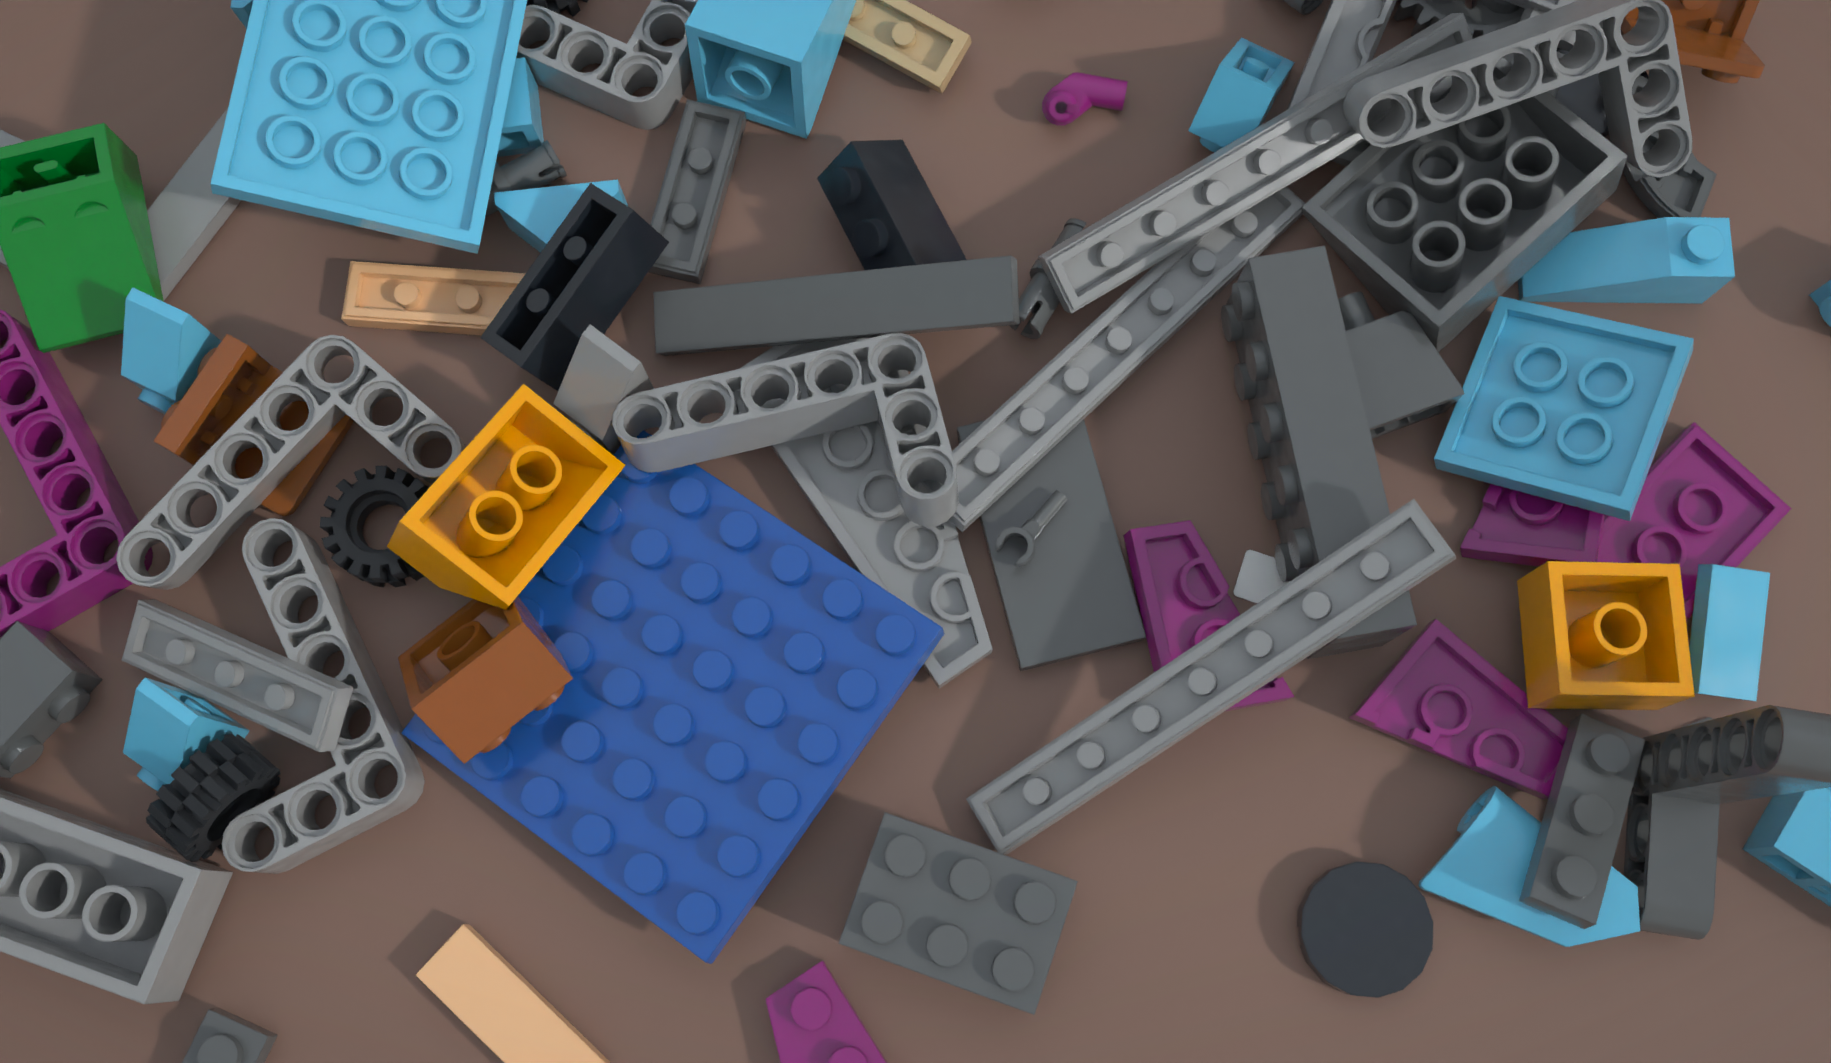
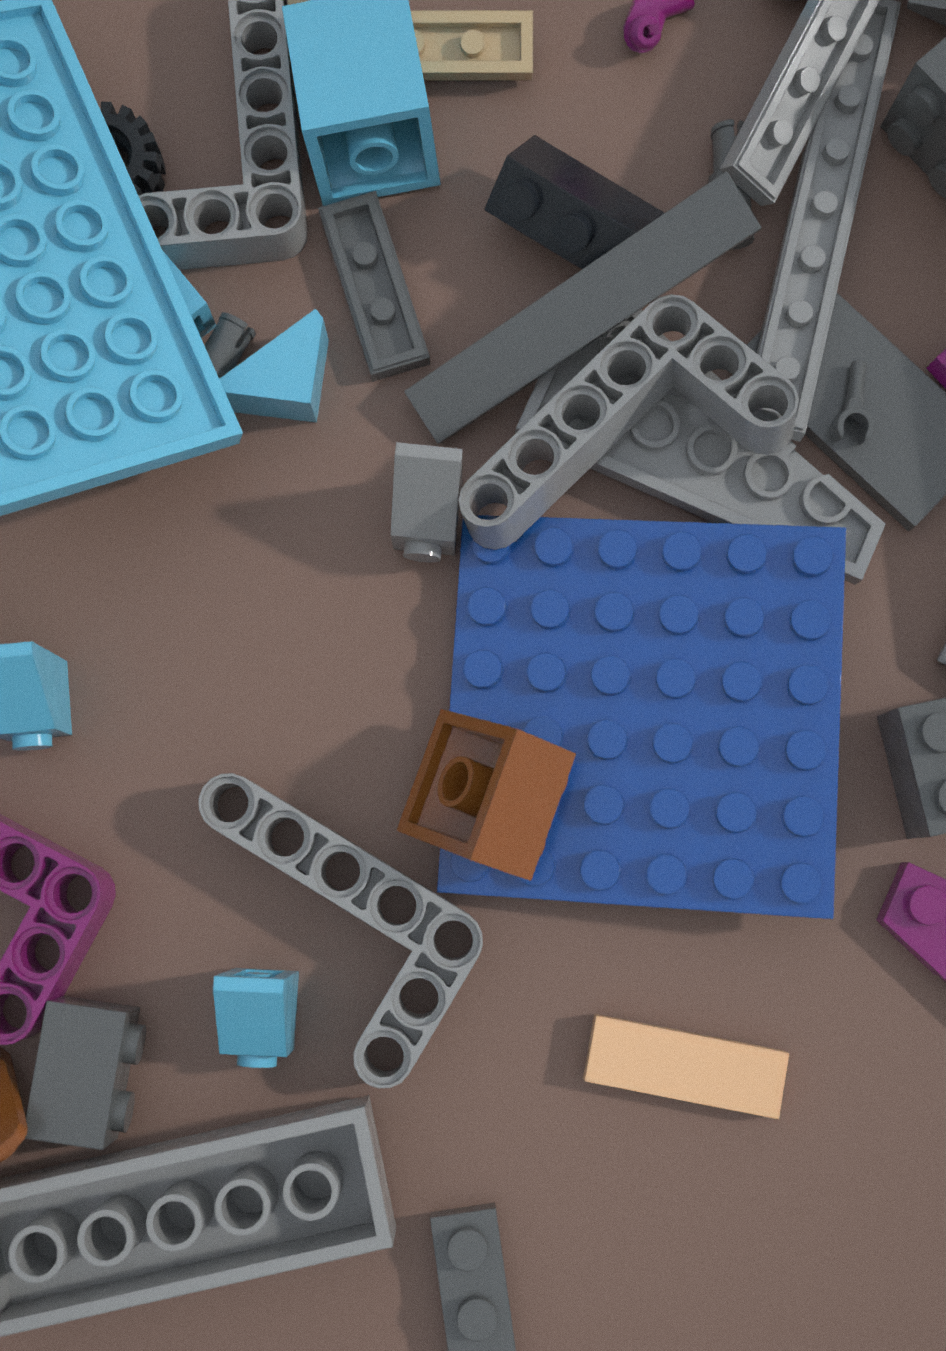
camera: 35 degrees left, 5 degrees up
light grey beam [116,335,466,590] -> none
light grey tile [122,599,354,752] -> none
black tyre [146,734,281,862] -> none
dark orange bracket [153,334,353,516] -> none
black tyre [320,466,429,588] -> none
light nougat tile [341,261,526,336] -> none
light orange slope [387,384,626,610] -> none
black brick [480,183,669,391] -> none

